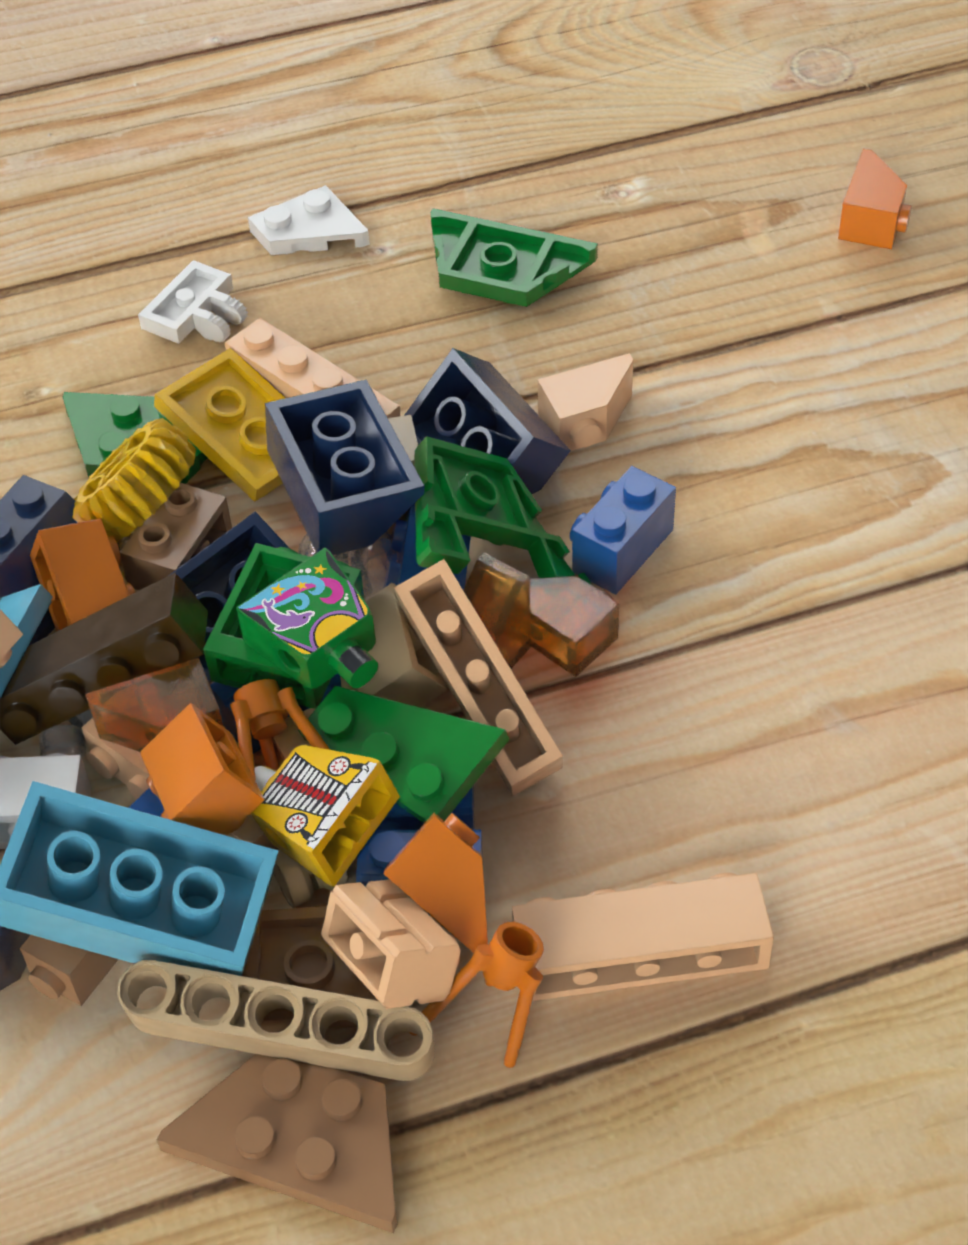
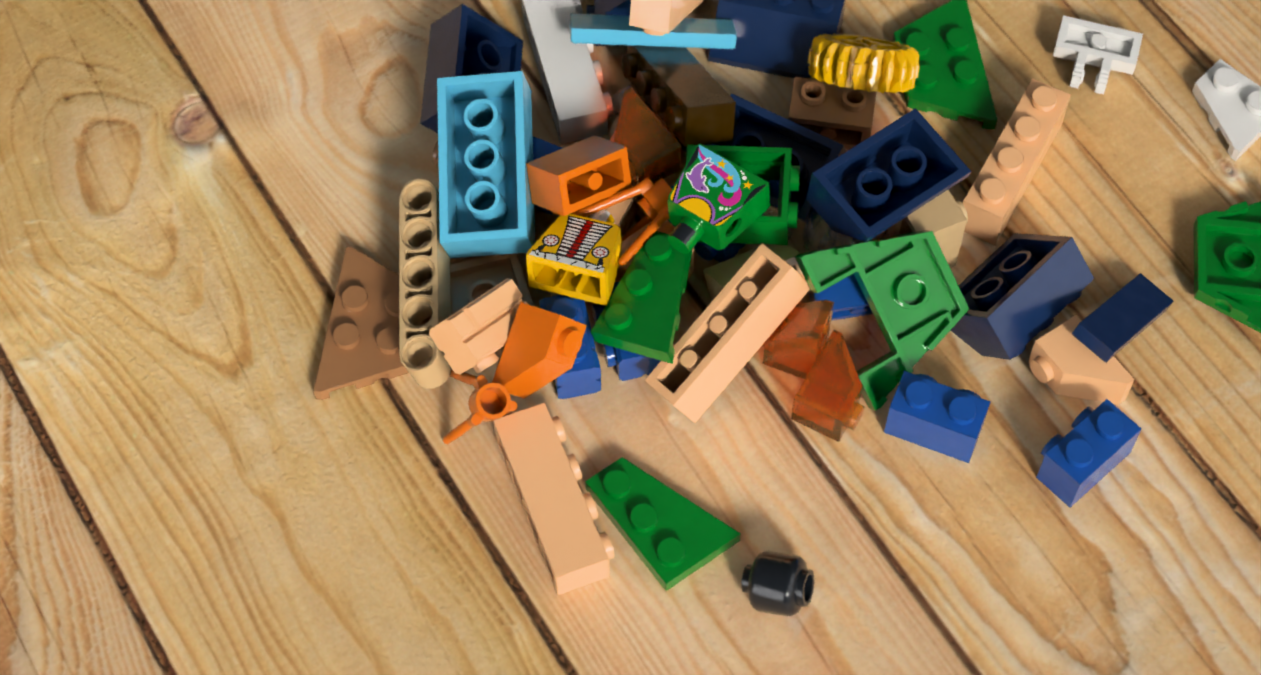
camera: 75 degrees right, 10 degrees up
orange brick [30,518,135,631] -> none
yellow plate [154,348,285,502] -> none
none -> green wing [585,457,741,591]
none -> black head [741,551,814,616]
none -> blue brick [1036,399,1142,508]
none -> dark blue tile [1072,273,1174,363]

